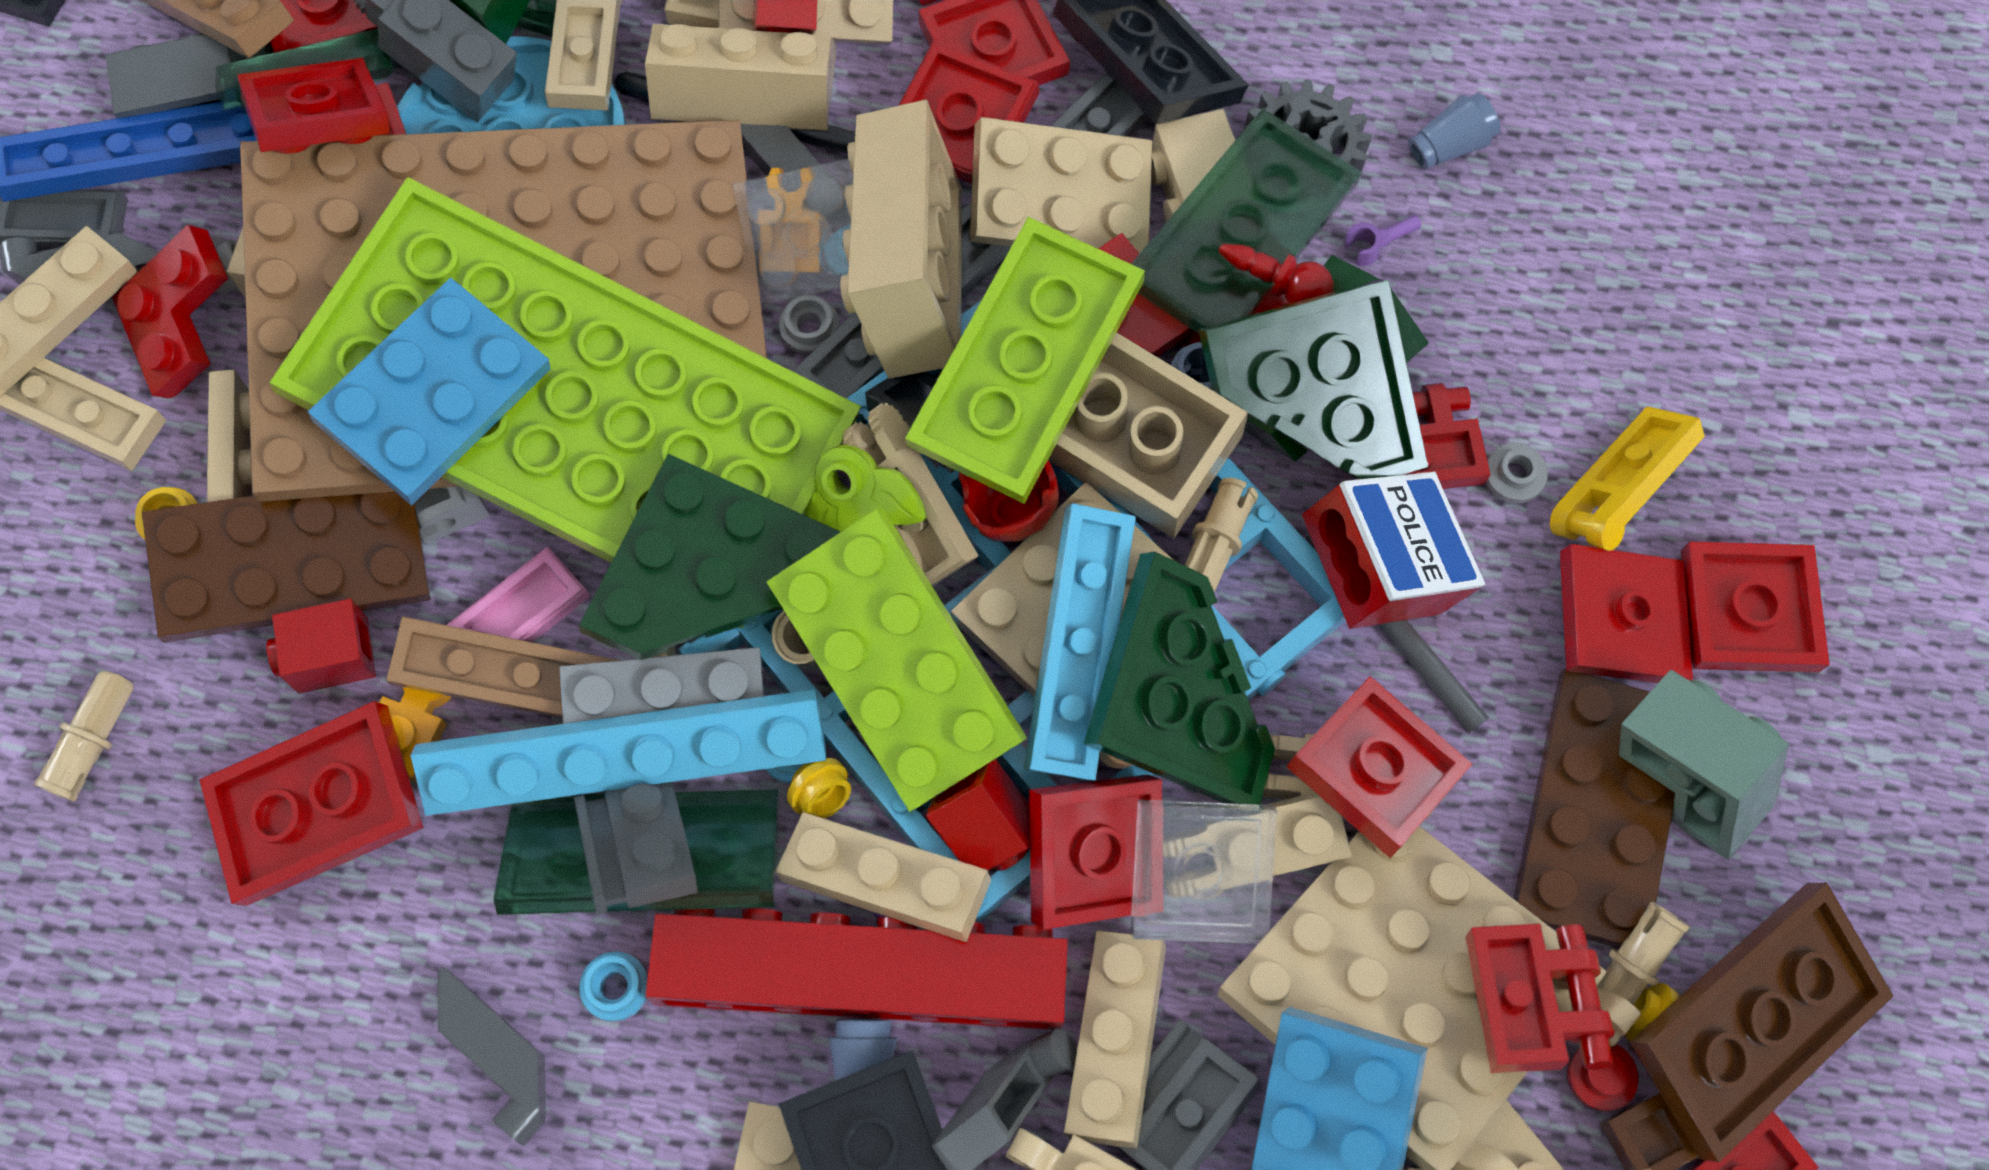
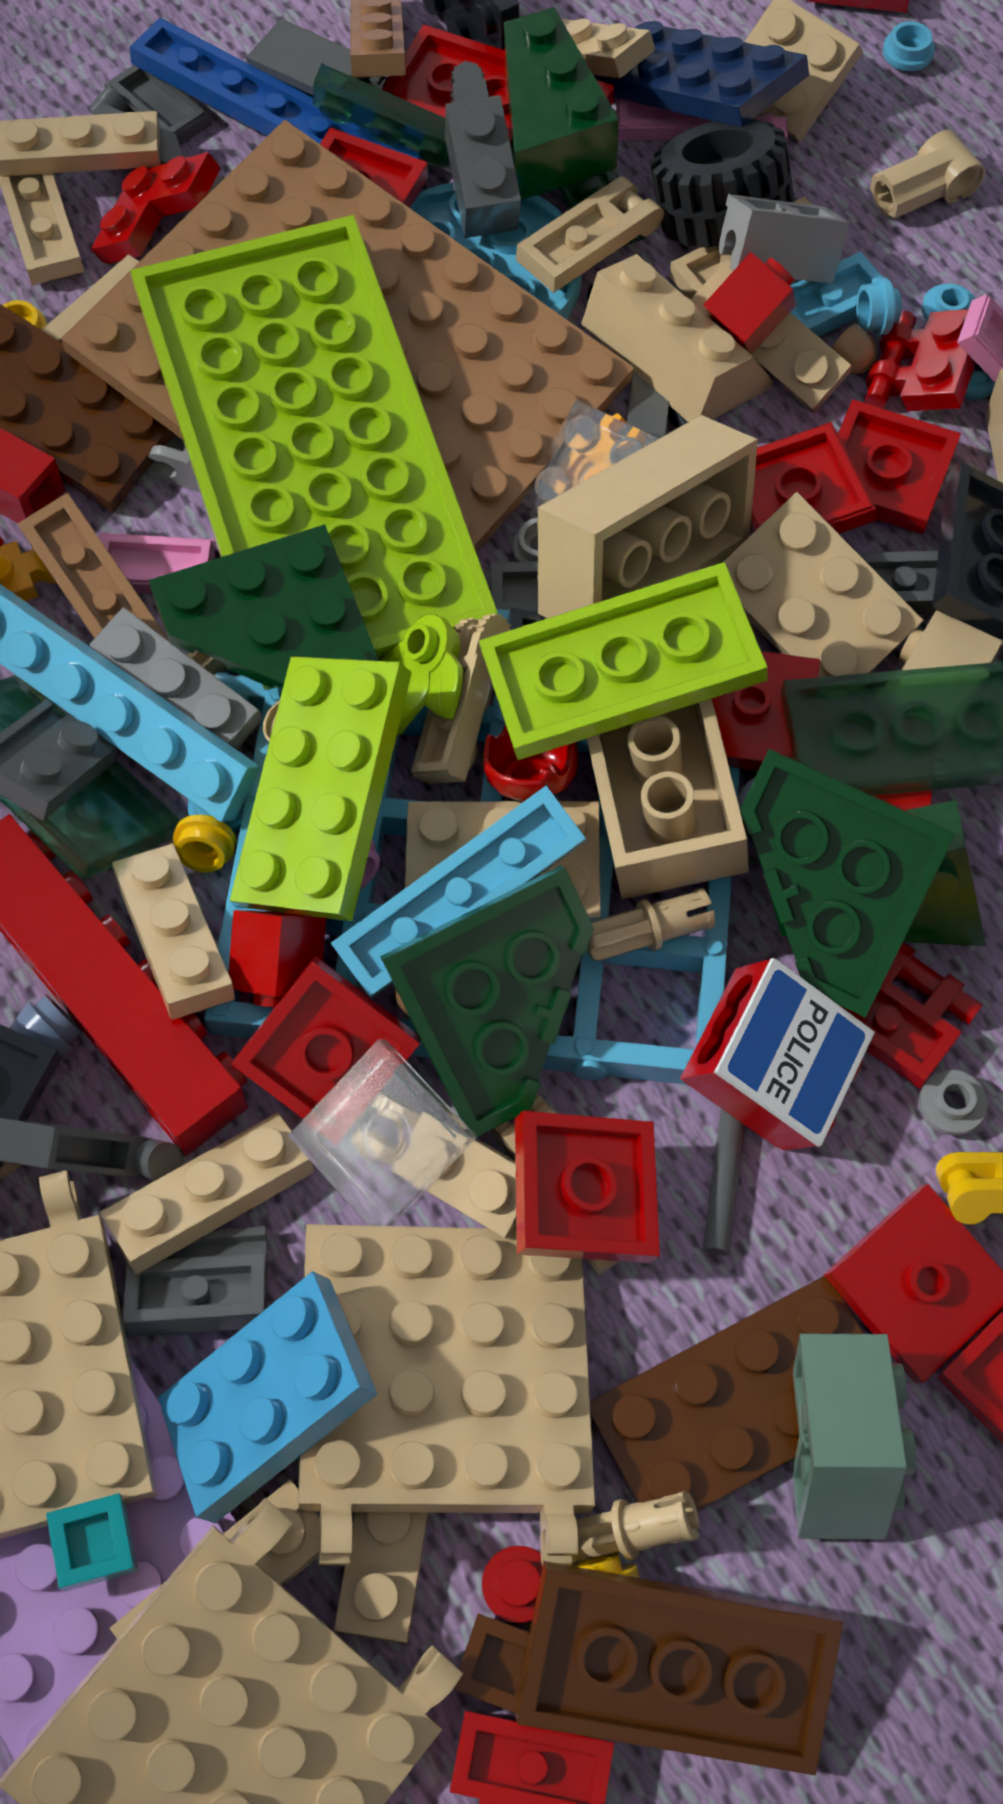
camera: 50 degrees right, 5 degrees down
red plate [237,58,390,154] -> none
dark azure plate [308,277,550,506] -> none
red bar [1219,243,1334,304] -> none
red plate [1465,924,1615,1073] -> none

